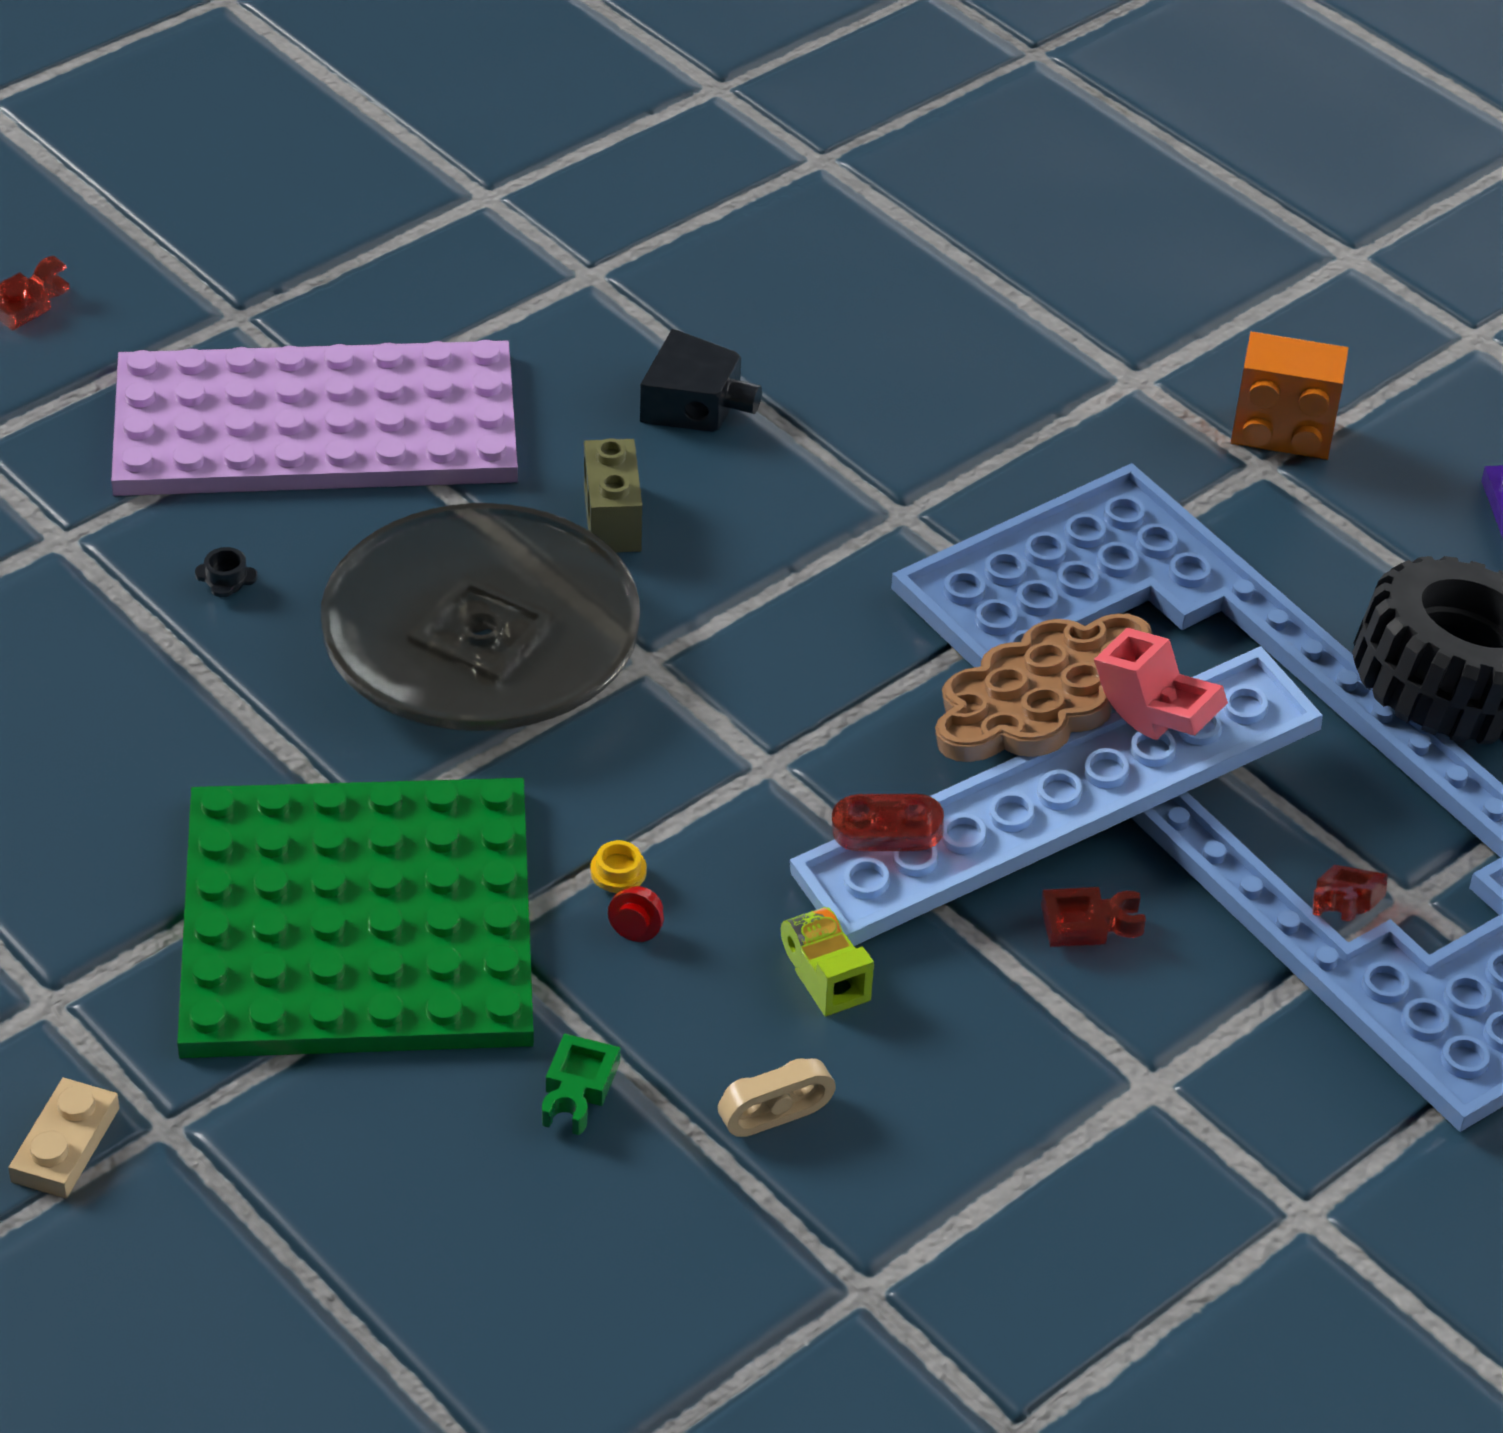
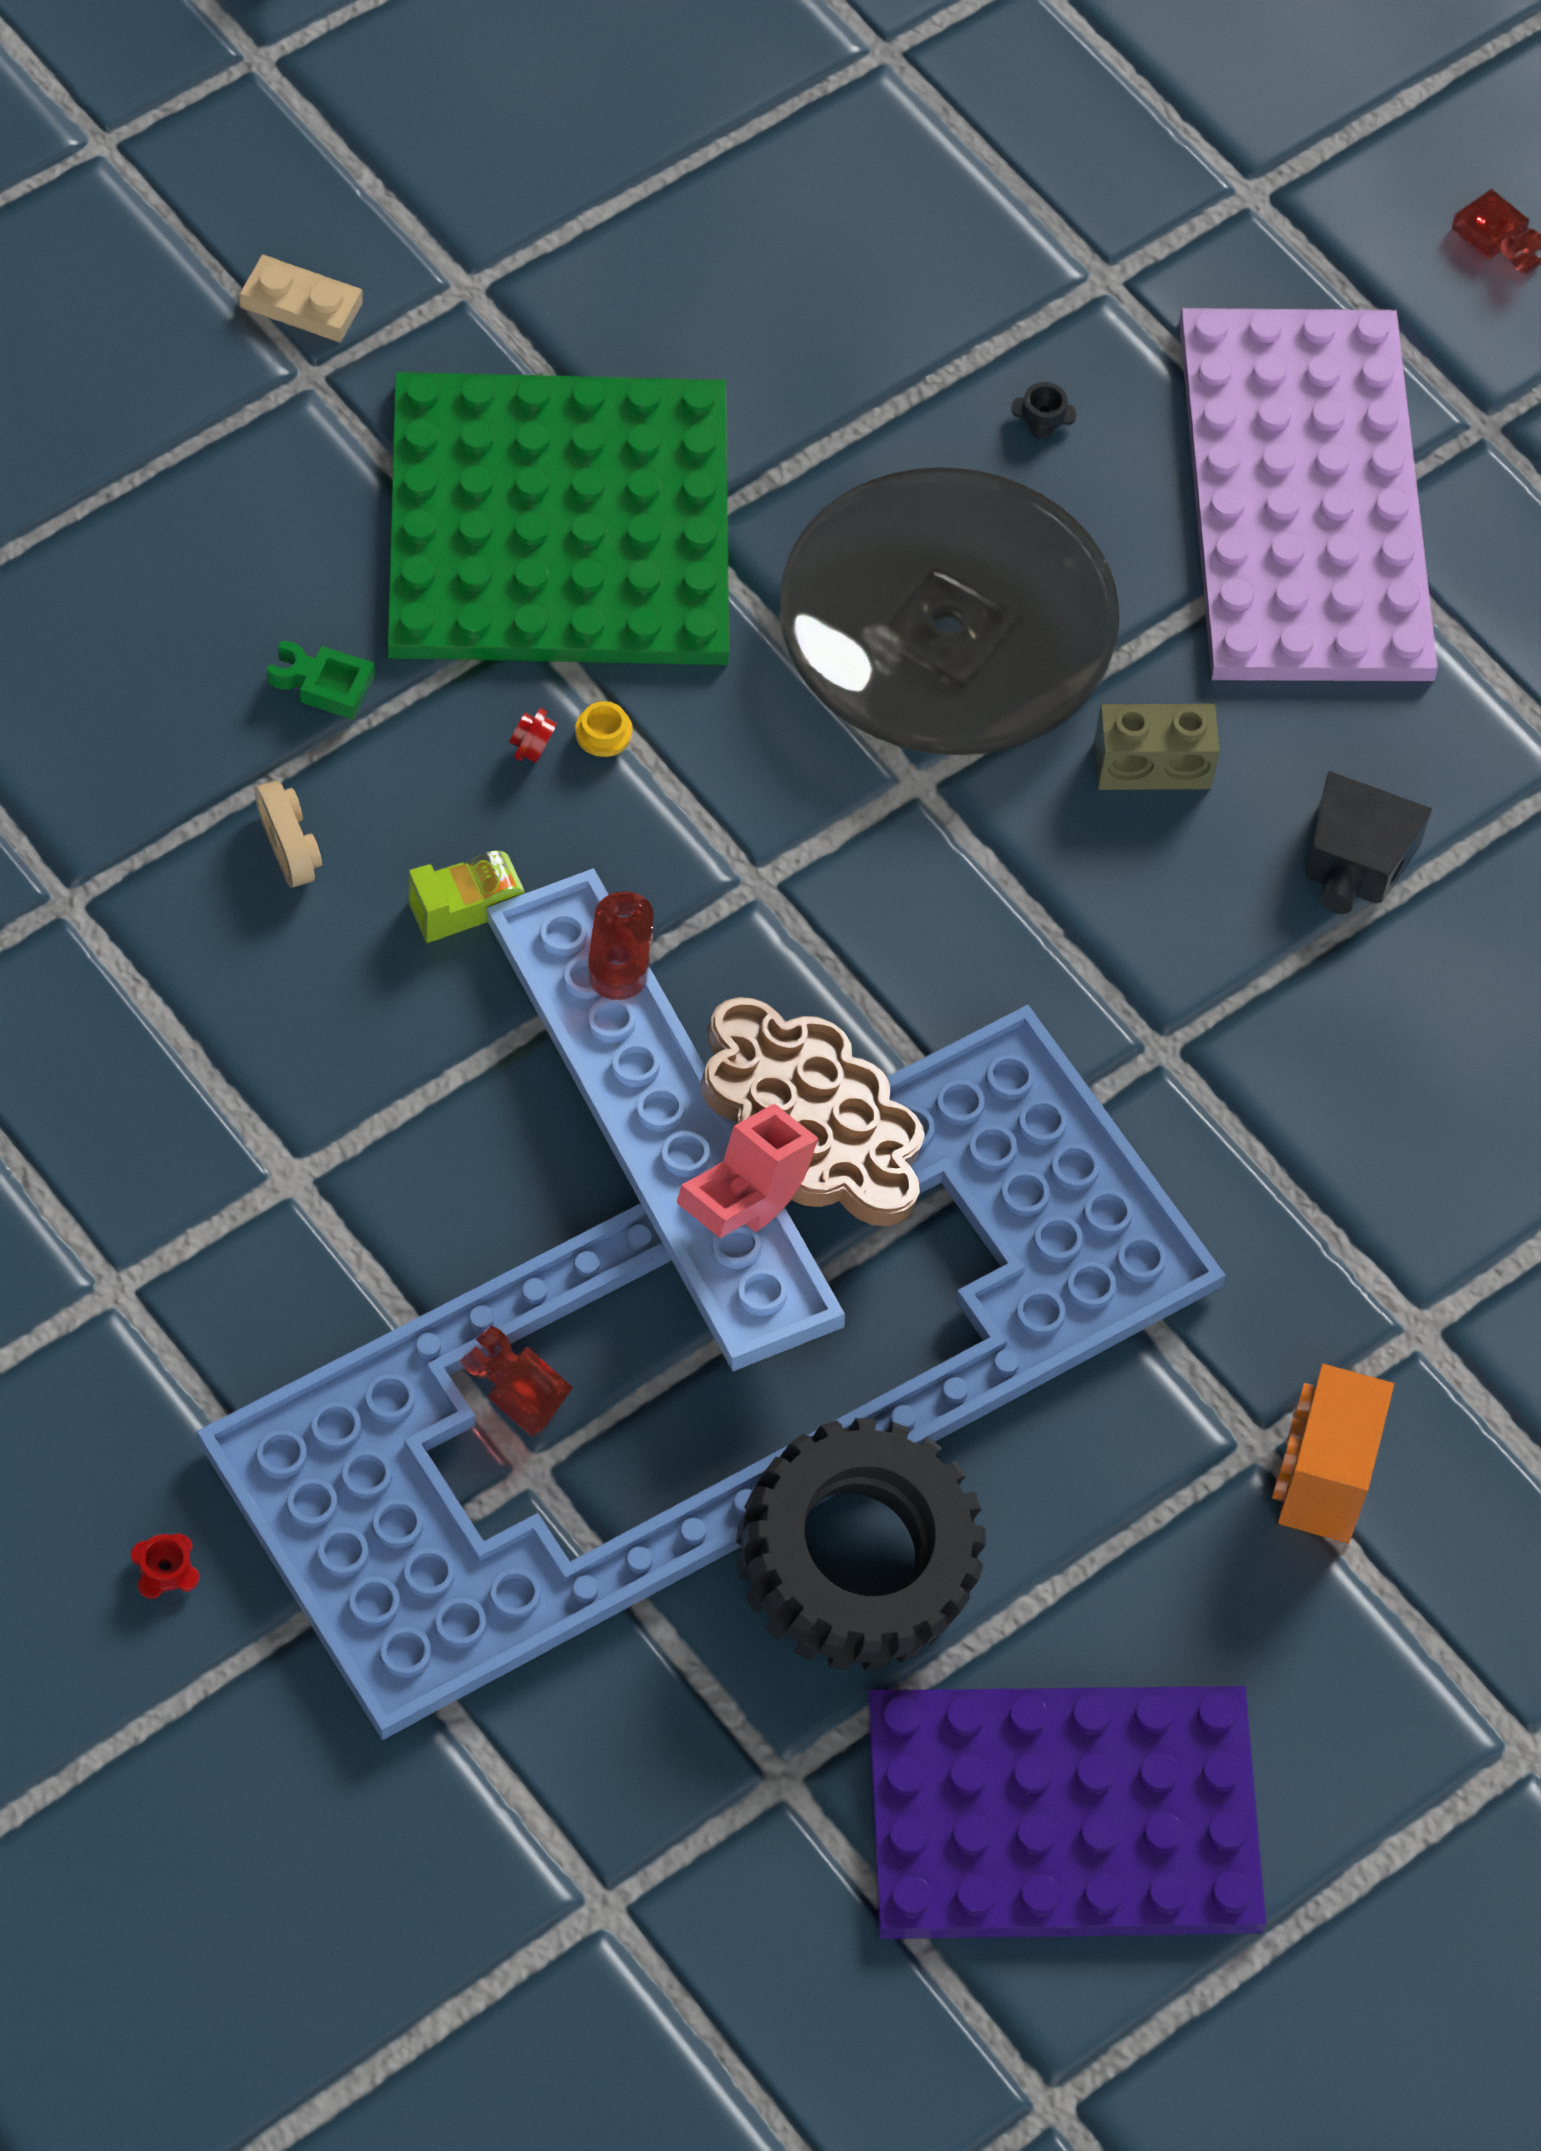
camera: 90 degrees right, 15 degrees up
clear red plate [1041,887,1146,947] -> none

